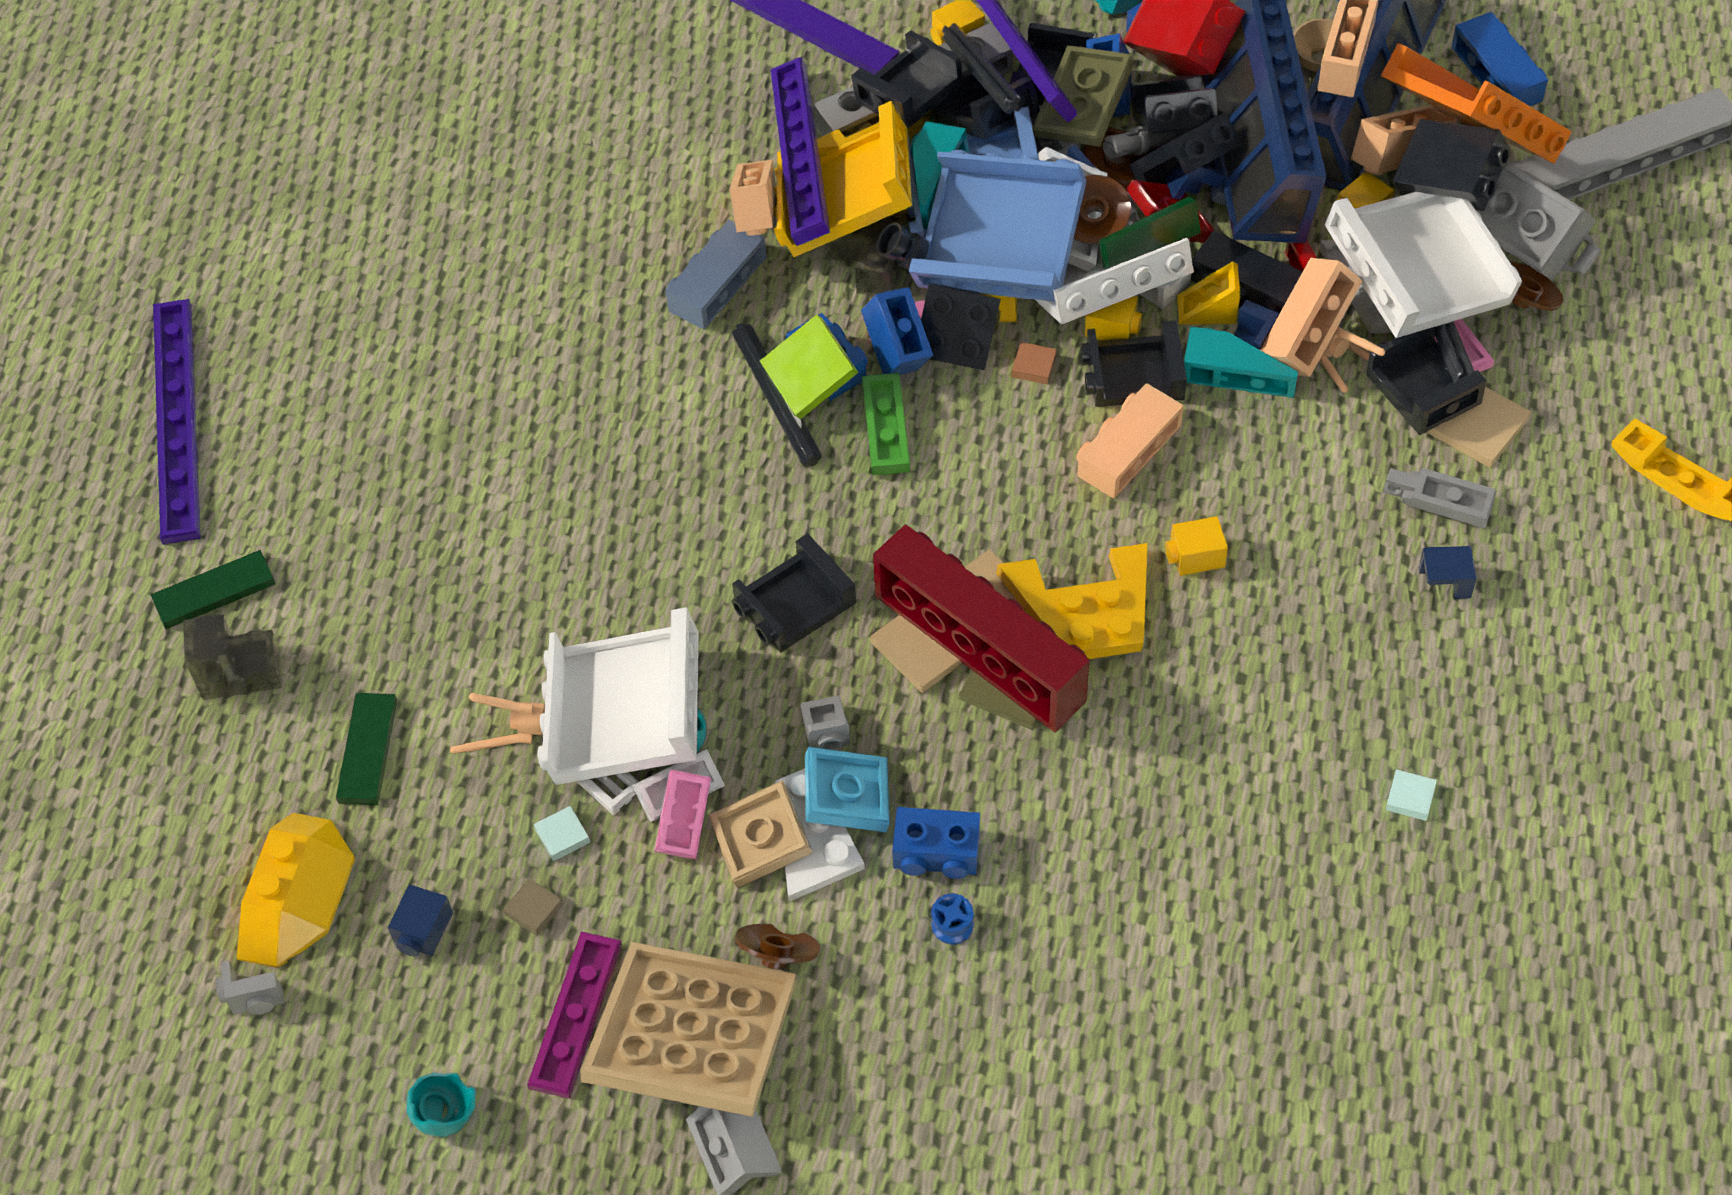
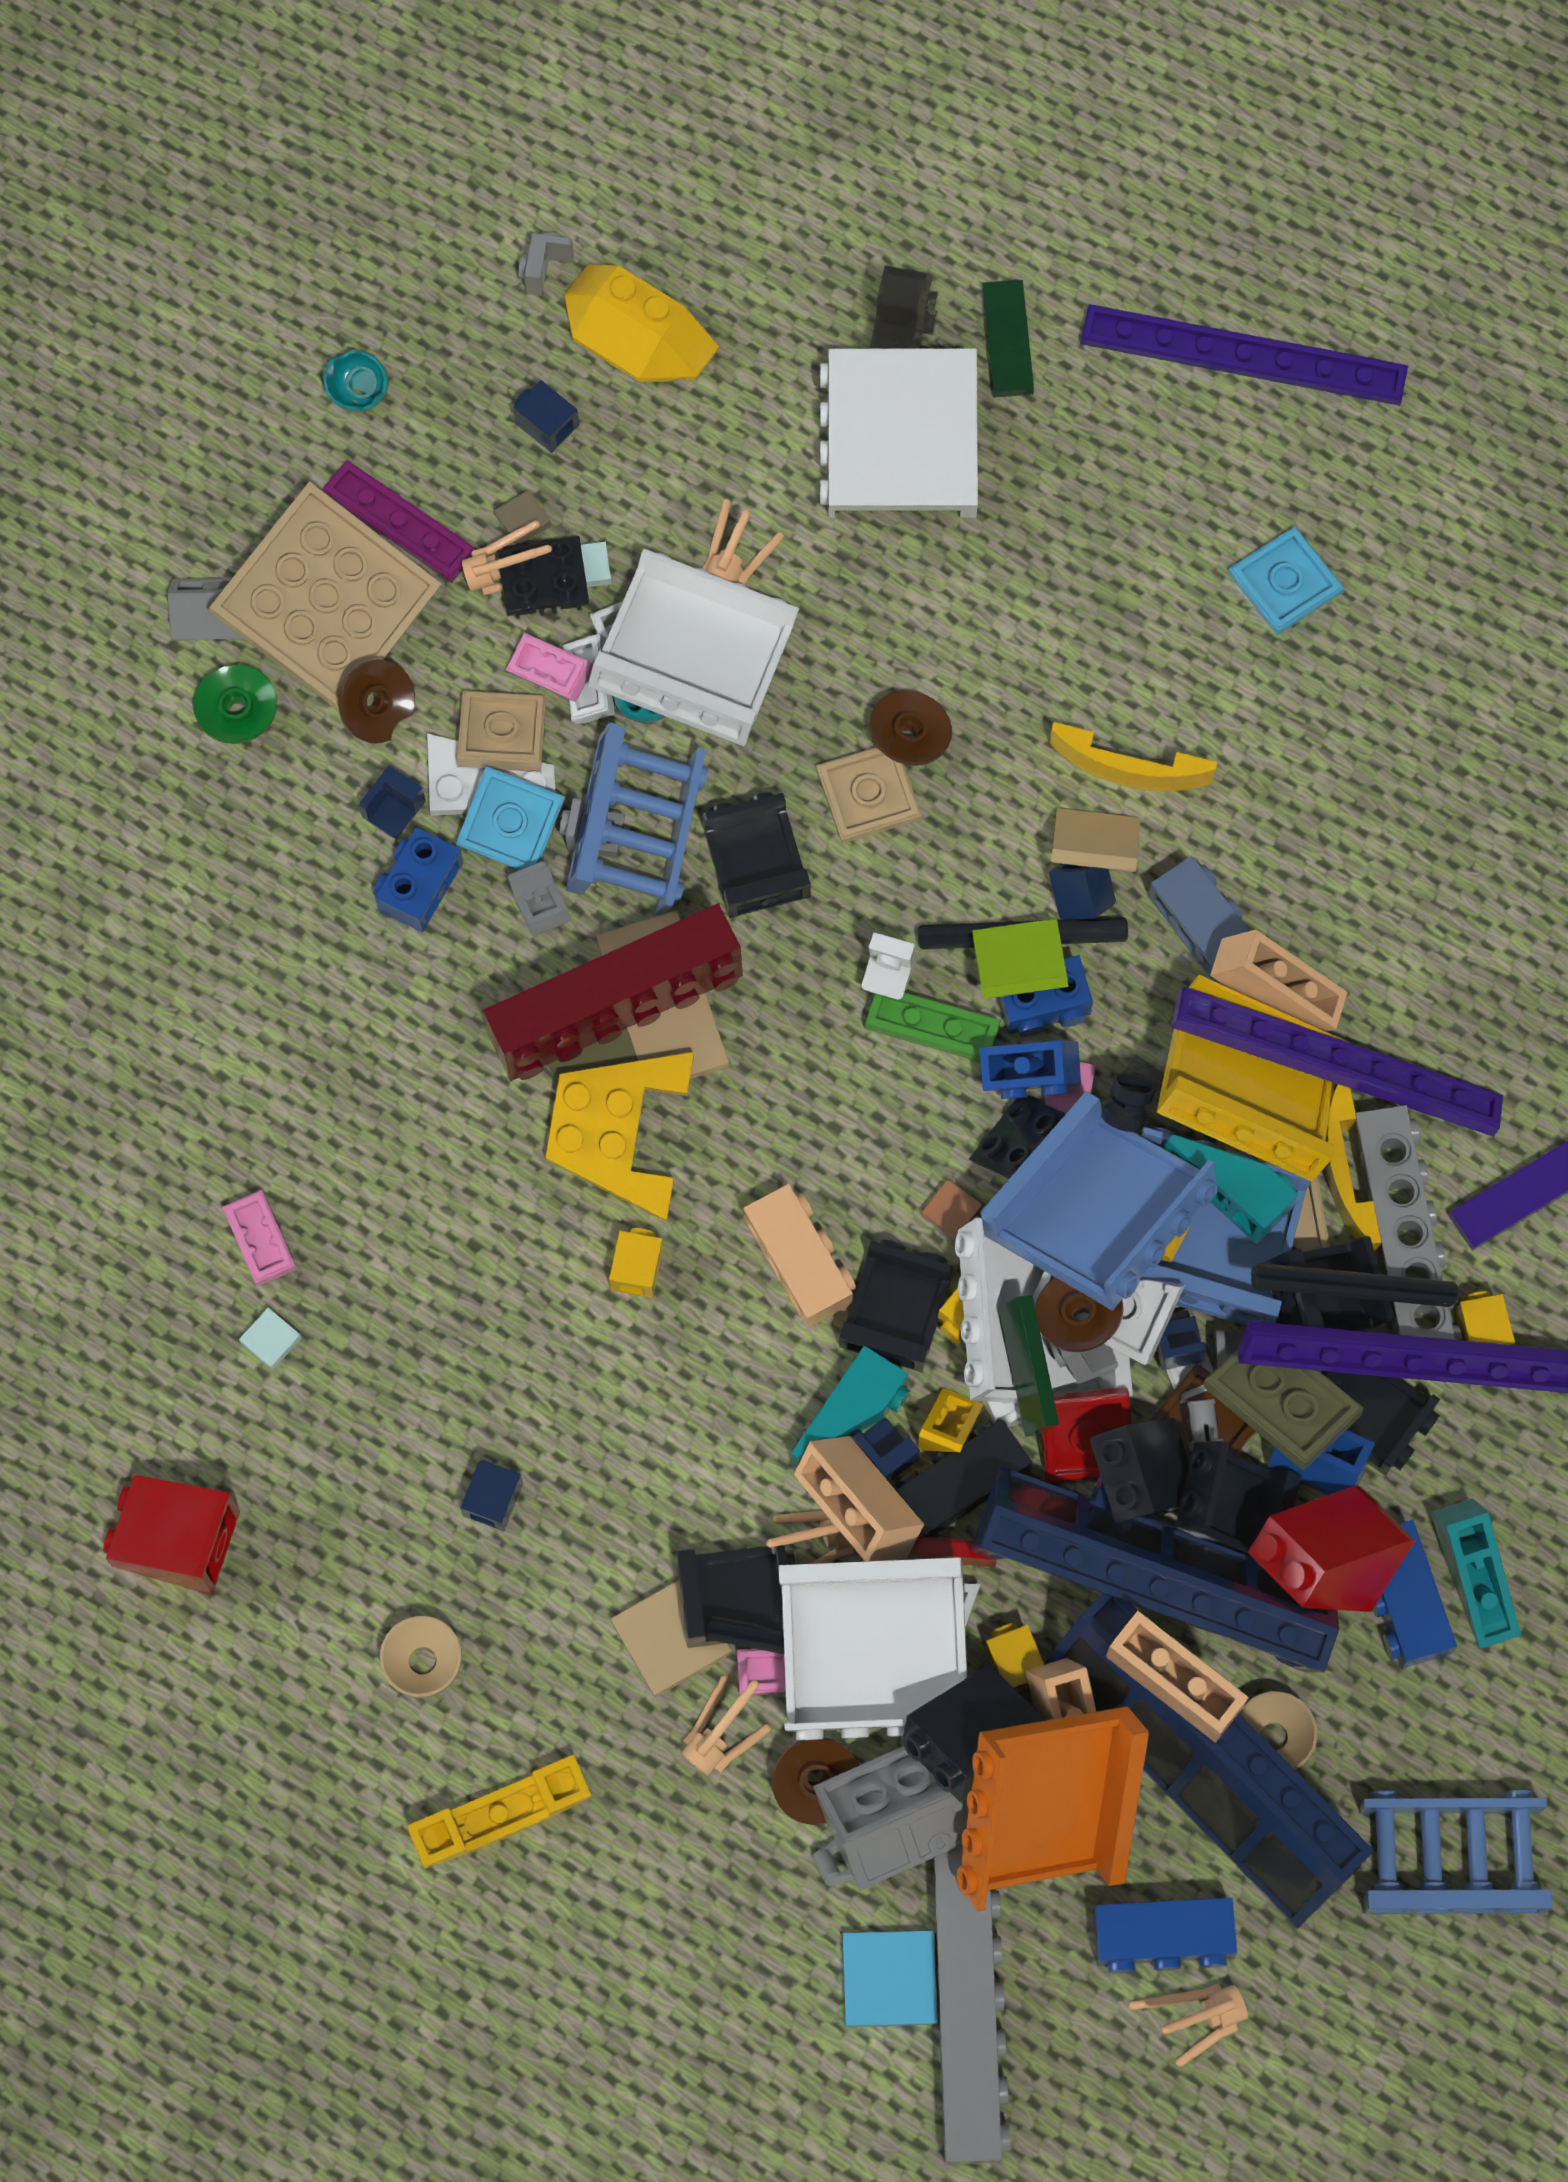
camera: 110 degrees right, 15 degrees up
dark green tile [336,693,397,805] -> none
black panel [851,30,964,129] -> none
blue wheel [931,893,974,945] -> none
light grey hinge [1383,468,1497,528] -> none
none -> red slope [103,1475,240,1595]
none -> green dish [193,665,277,744]
none -> bright pink plate [222,1190,297,1287]
none -> dark blue panel [359,765,426,839]
none -> tan piece [380,1616,462,1698]
none -> light nougat plant [462,520,552,595]
none -> black hinge [498,536,589,619]
none -> light grey bracket [508,861,571,937]
none -> medium blue fence [566,723,708,916]
none -> light nougat plant [681,1675,772,1776]
none -> tan tile [816,747,922,843]
none -> white panel [820,349,978,518]
none -> medium azure tile [843,1931,938,2027]
none -> white slope [862,932,917,1000]
none -> reddish brown dish [869,690,952,766]
none -> dark blue panel [1049,864,1116,919]
none -> yellow slope [1050,722,1217,791]
none -> tan tile [1051,808,1141,872]
none -> light nougat plant [1128,1983,1248,2067]
none -> medium azure tile [1228,526,1345,635]

